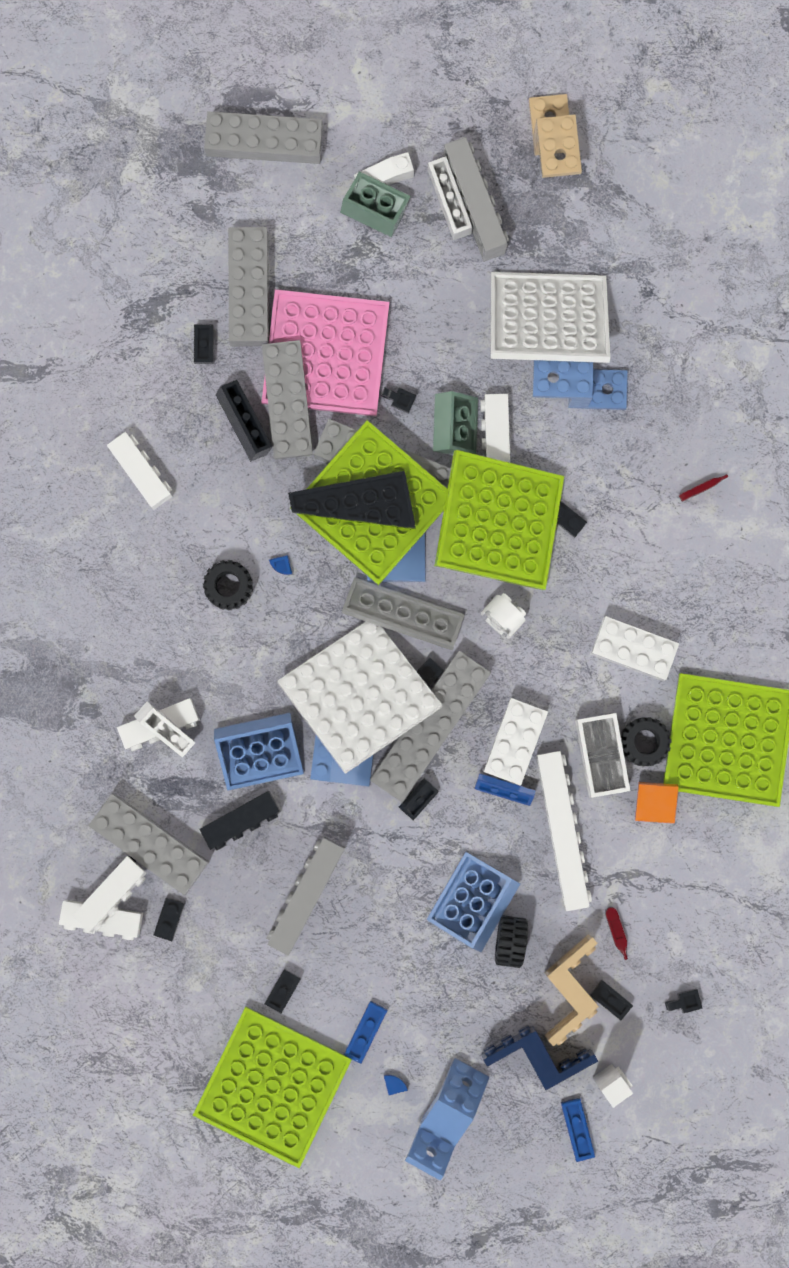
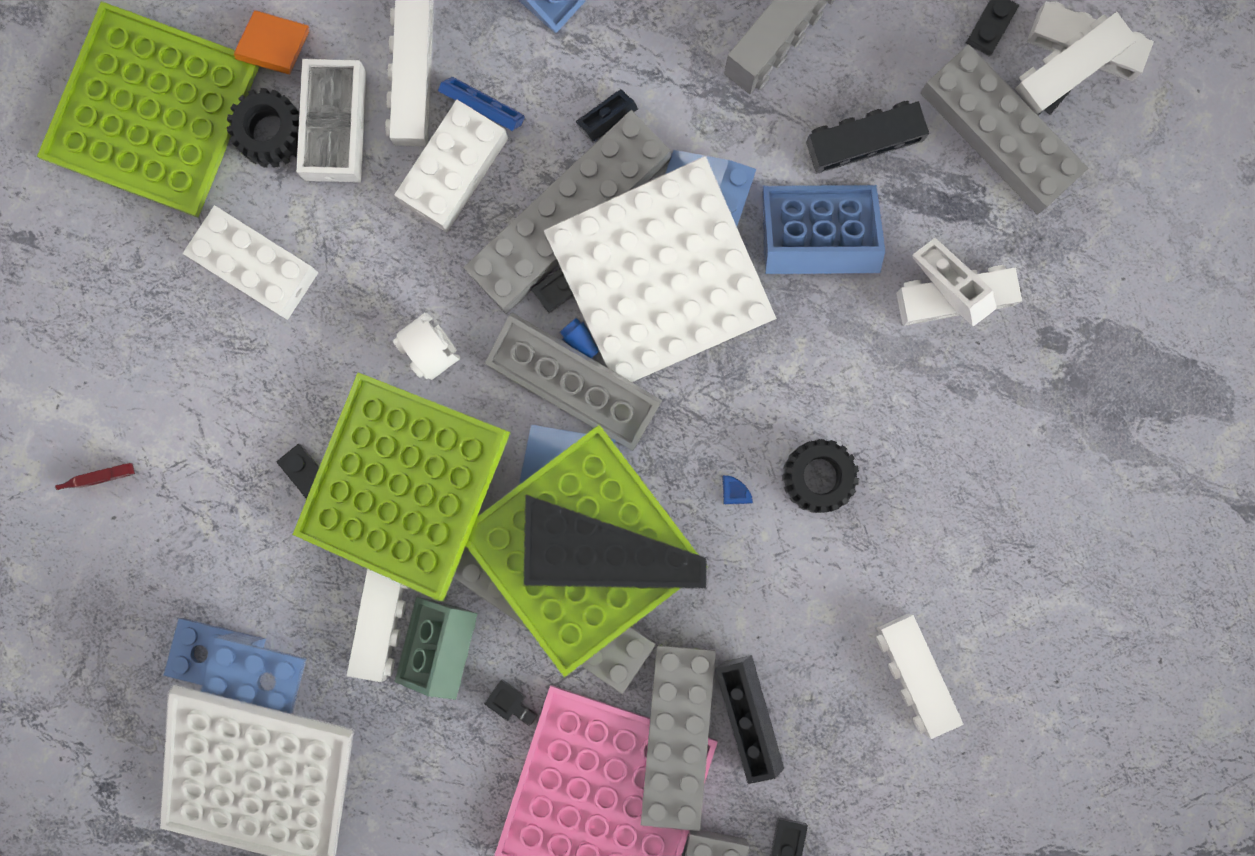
camera: 165 degrees left, 0 degrees up
none -> blue cone [559,317,599,358]

